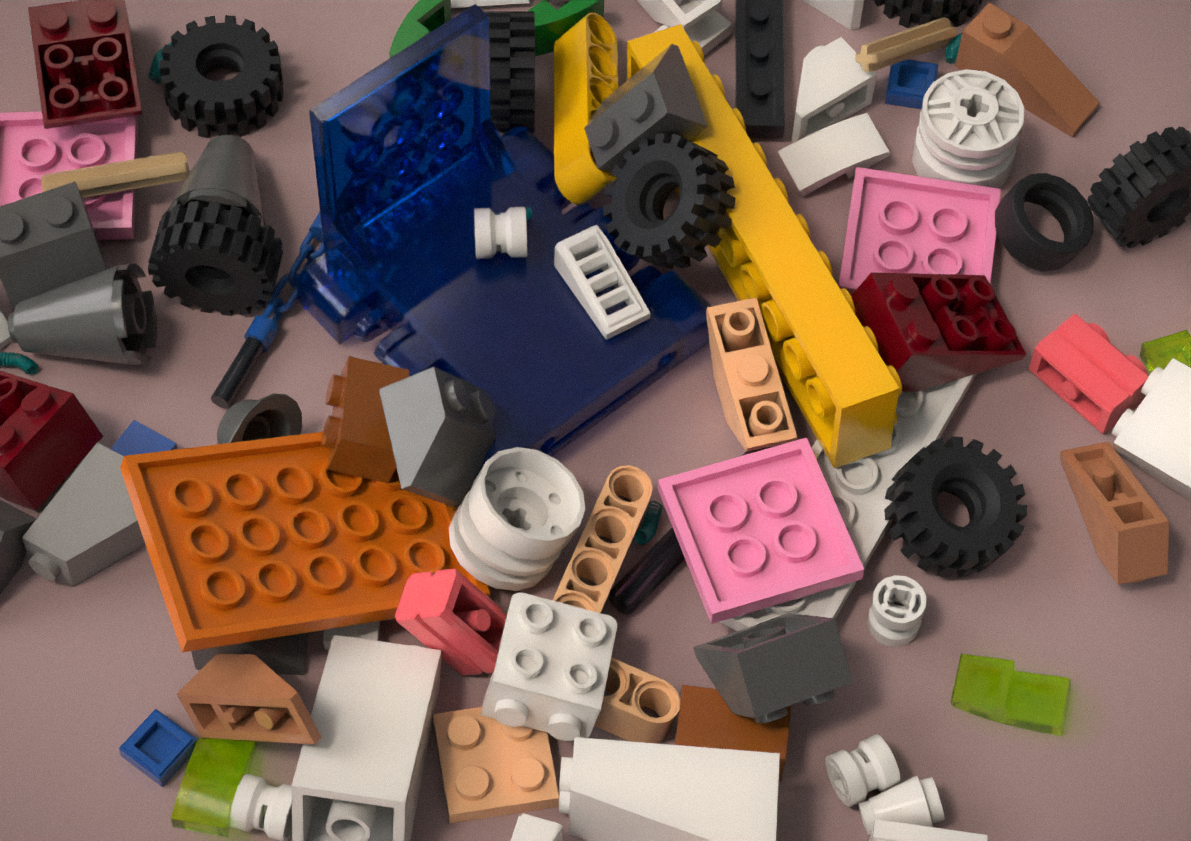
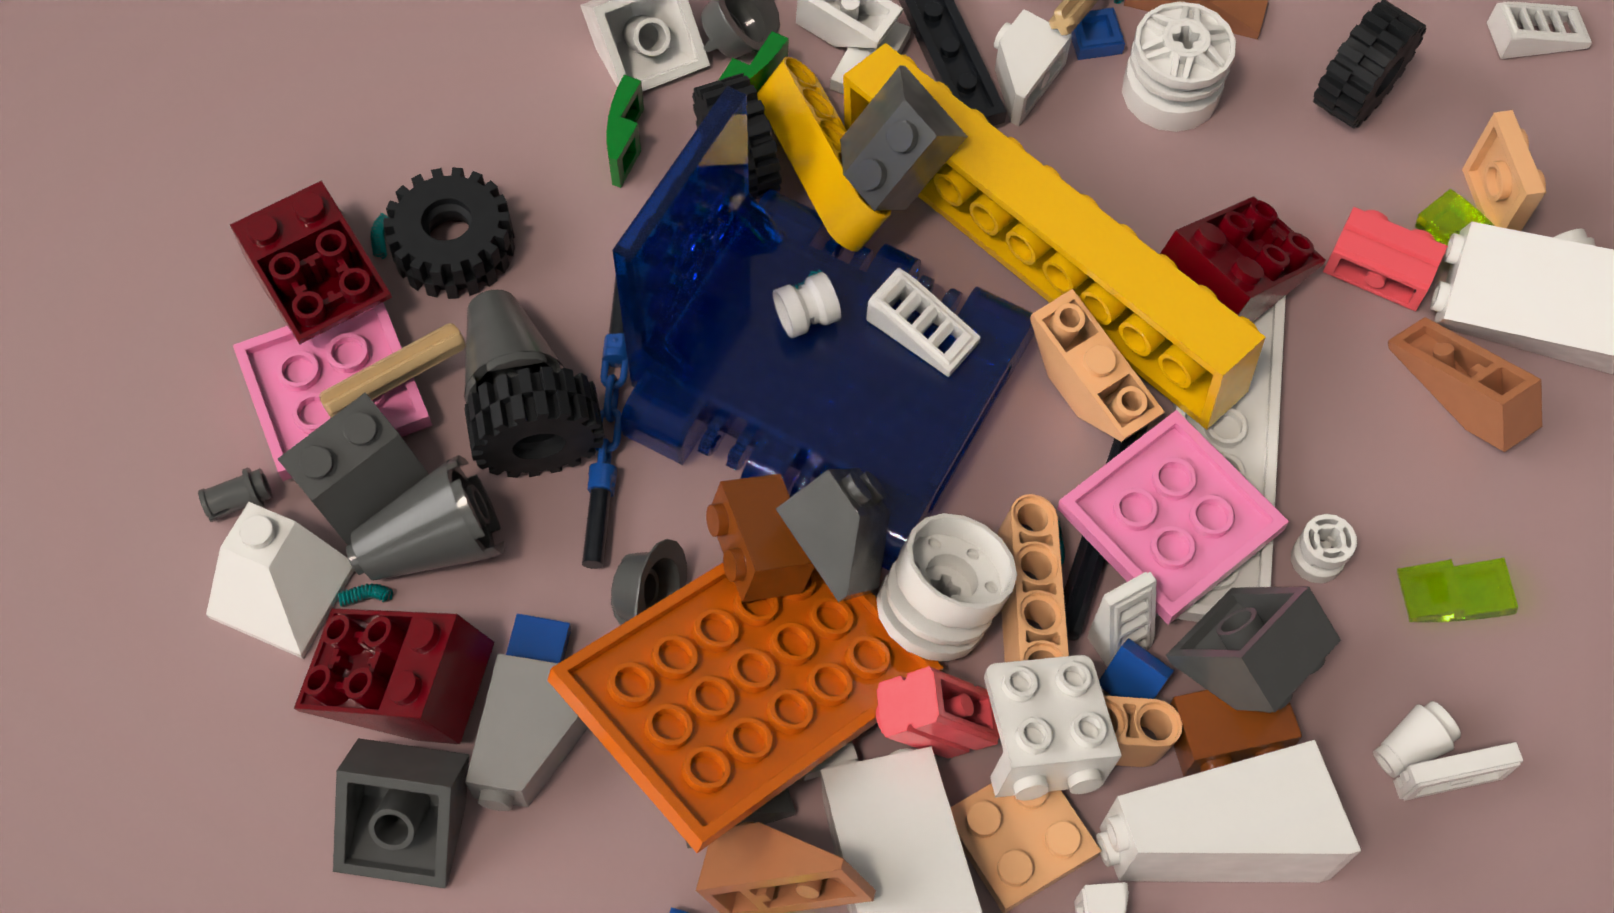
camera: 20 degrees left, 5 degrees up
black tyre [603,133,736,270] -> none
white slope [778,113,891,197] -> none
white wheel [825,734,900,807] -> none
bright pink plate [838,167,1001,295] -> none
black tyre [884,436,1027,578] -> none
black tyre [995,173,1094,271] -> none
none -> white slope [1087,572,1157,667]
none -> blue tile [1099,638,1174,699]

